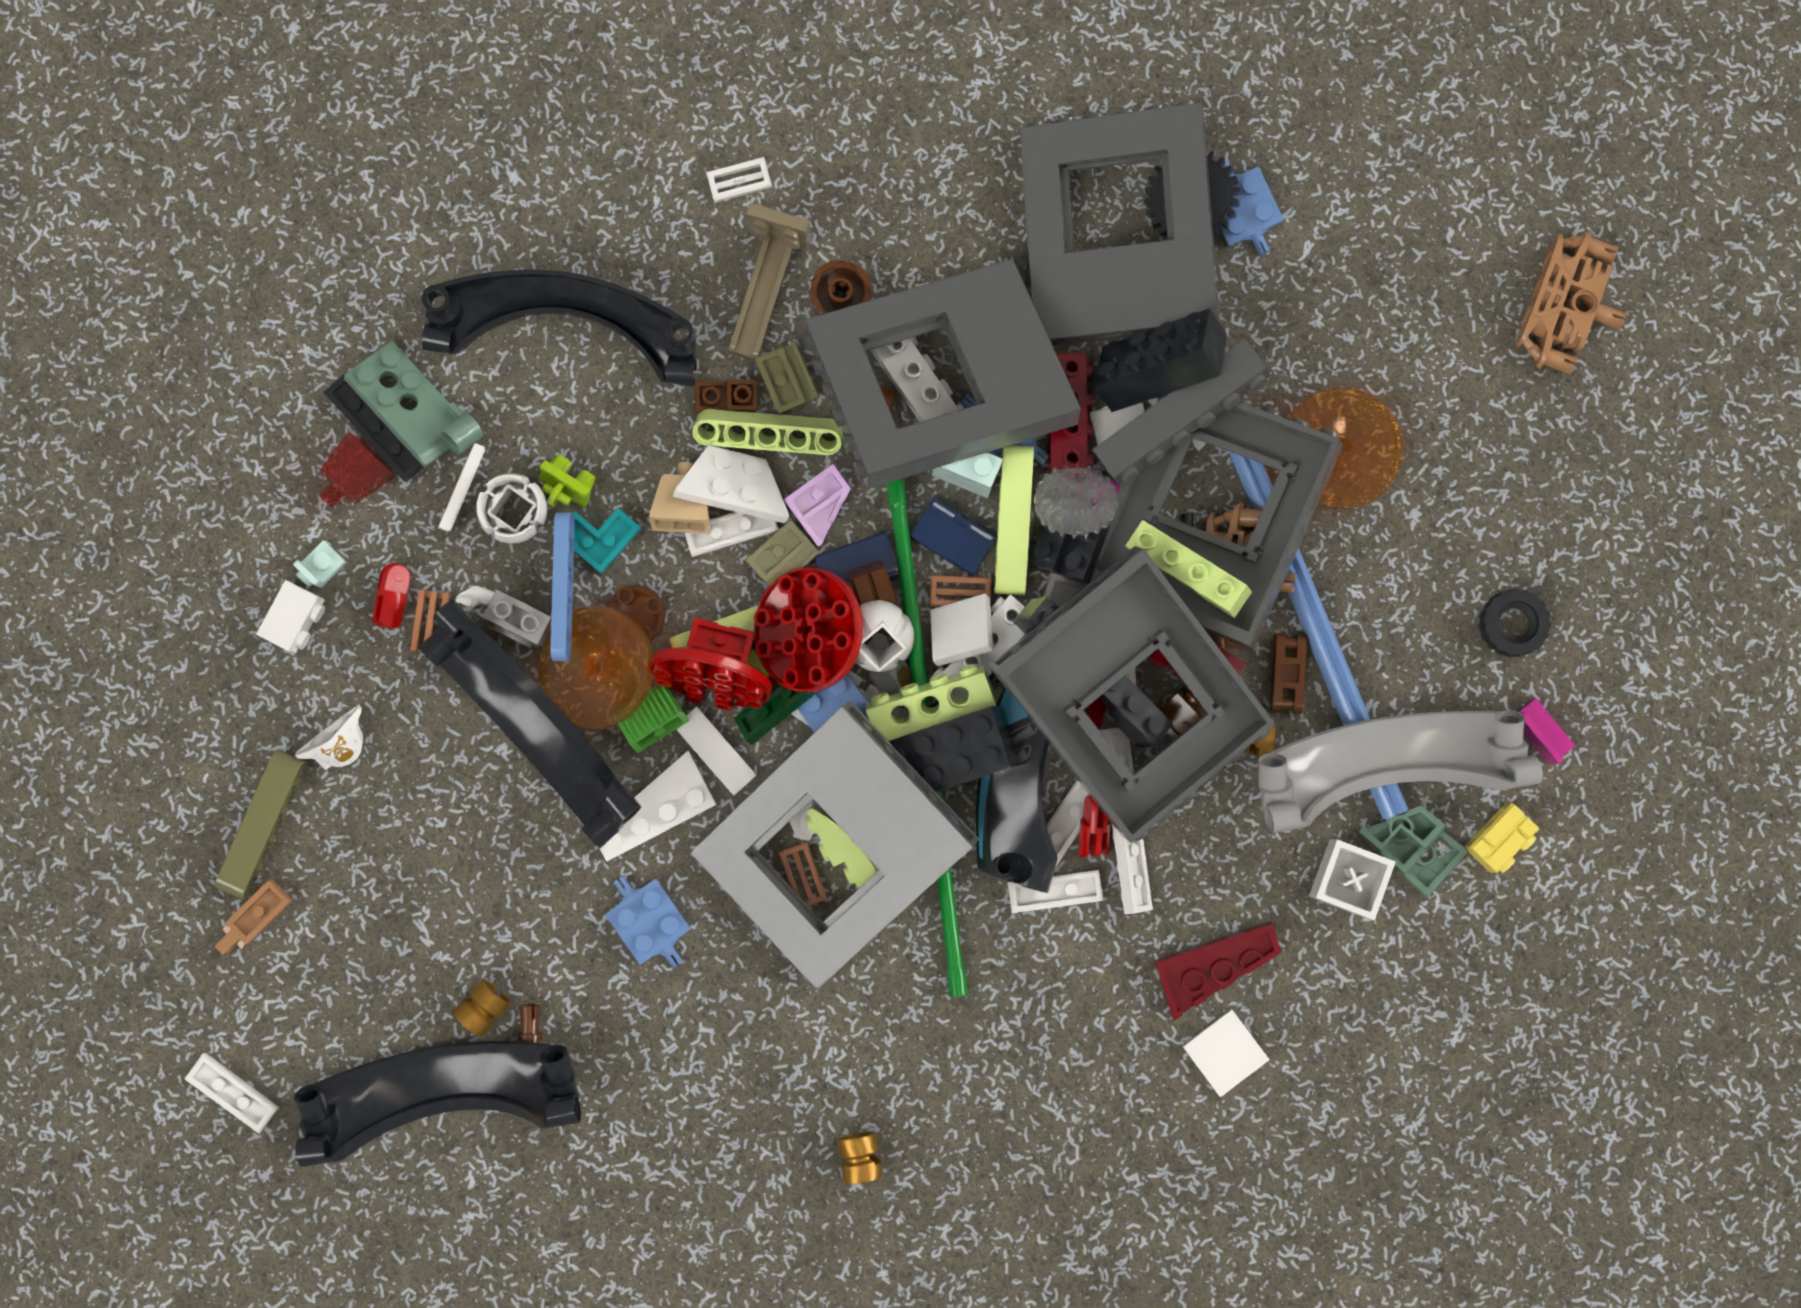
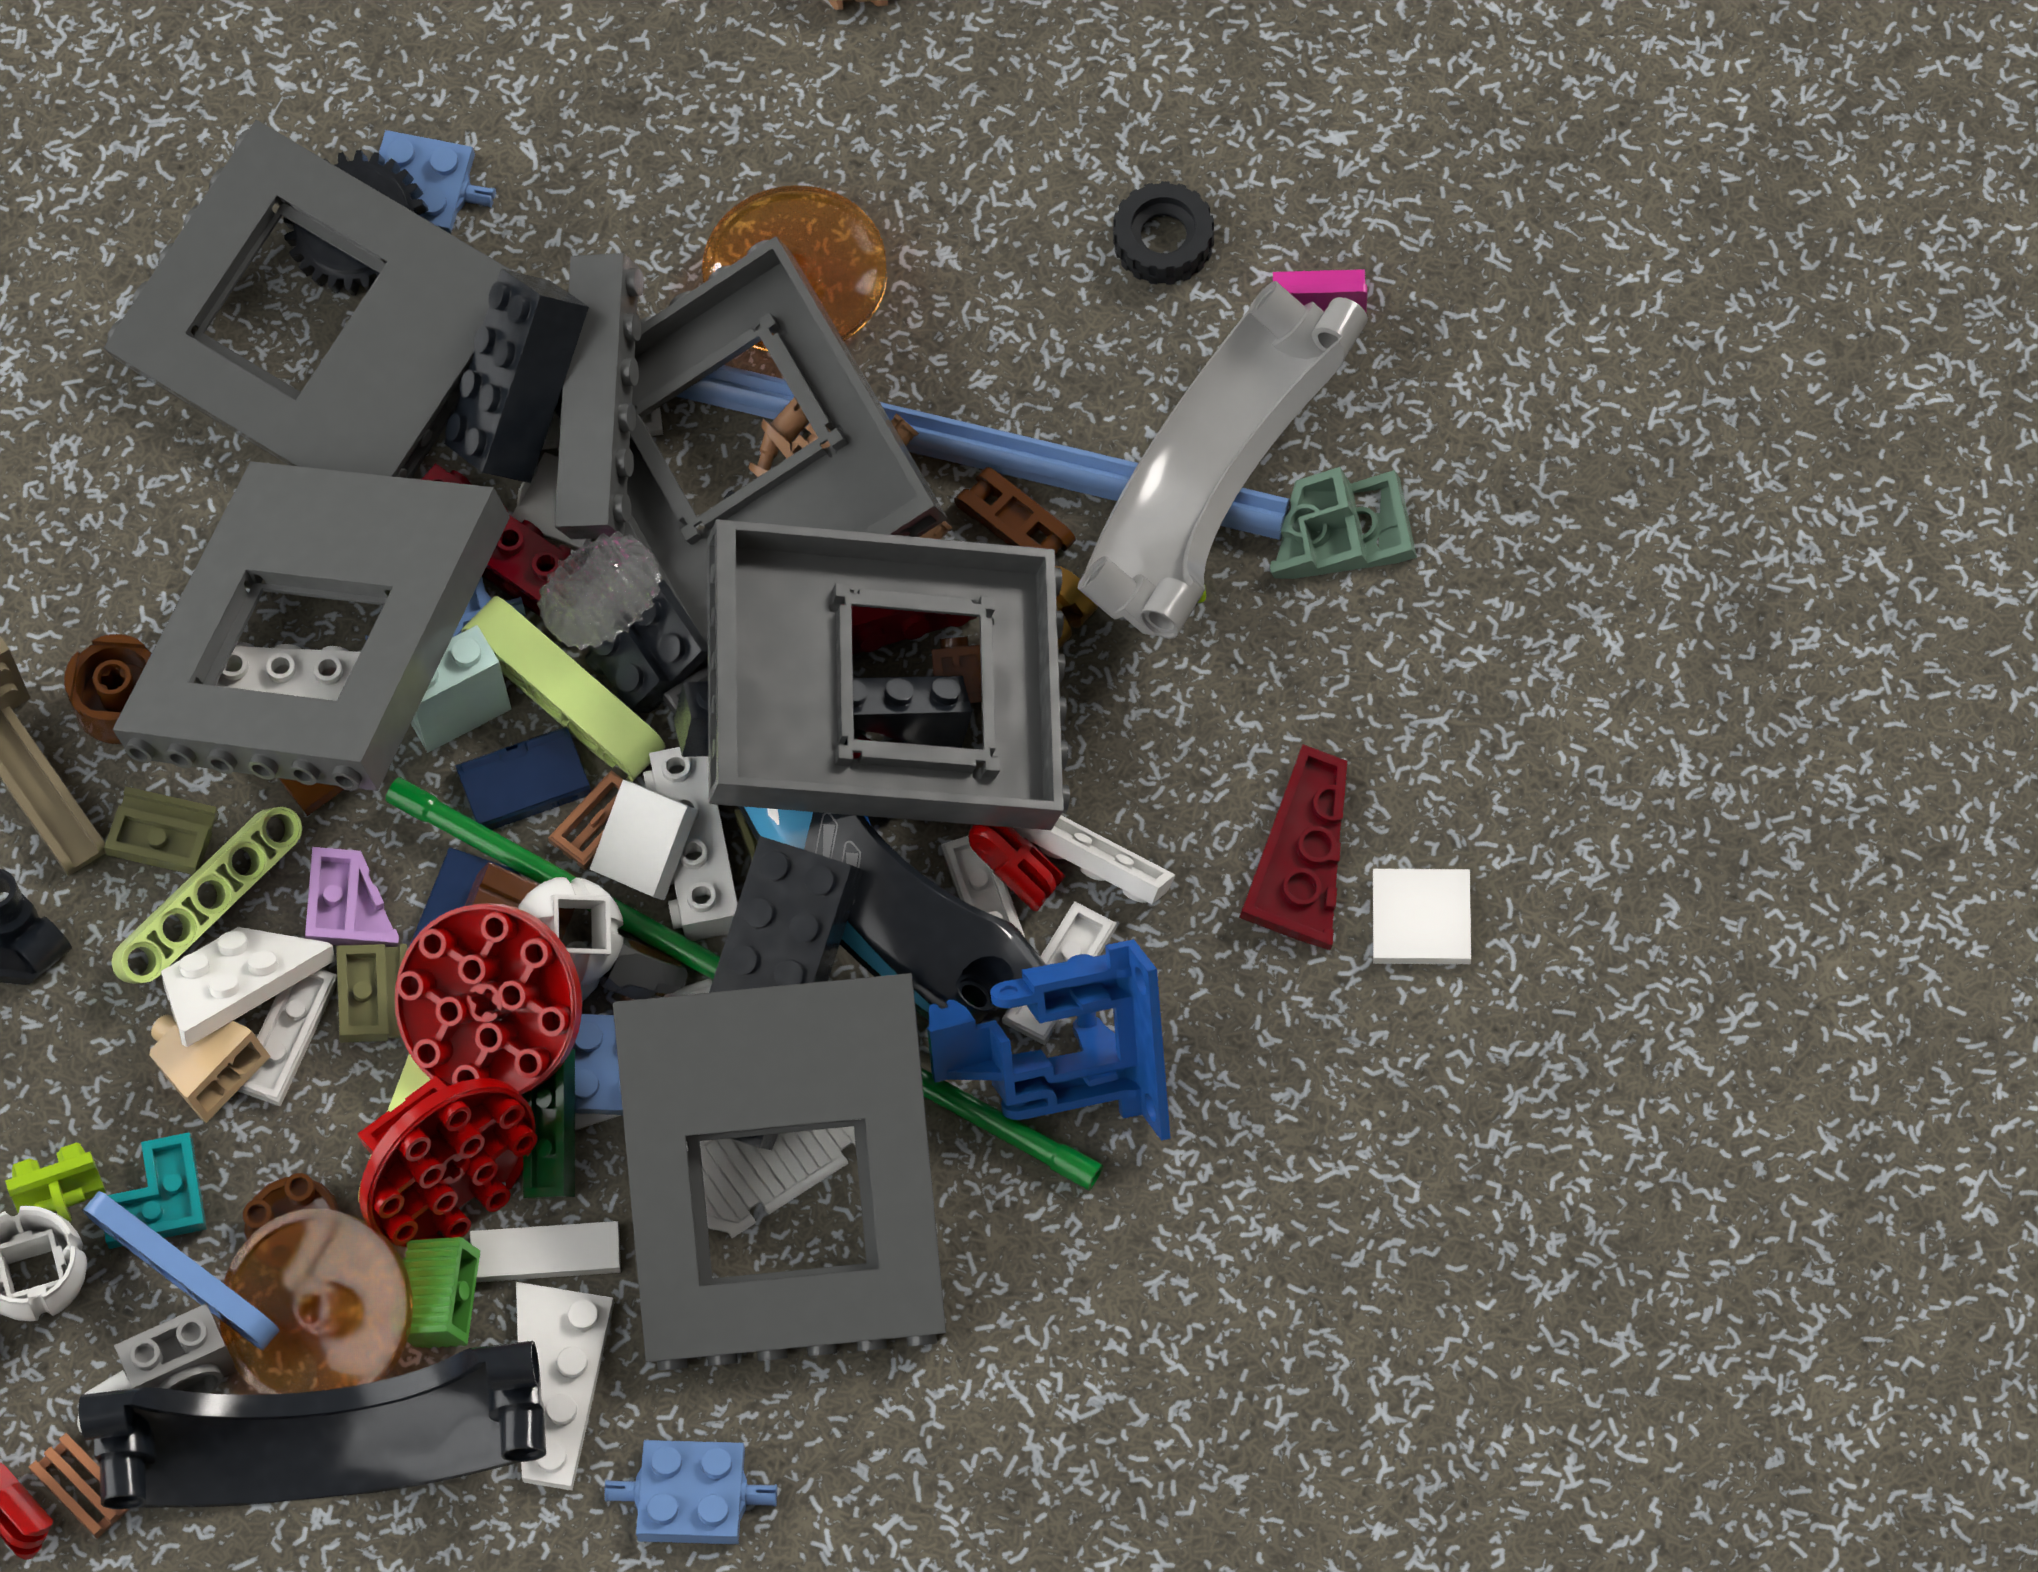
camera: 45 degrees left, 20 degrees down
reddish brown slope [694,379,757,413] -> none
nougat tile [779,842,828,906] -> none
yellowish green slope [806,805,879,889] -> none
pearl gold wheel [836,1131,884,1184] -> none
yellowish green brick [866,664,996,741] -> none
yellowish green brick [1125,520,1252,618] -> none
white brick [1309,839,1395,920] -> none
light yellow brick [1464,803,1539,873] -> none
none -> blue container [927,939,1171,1141]

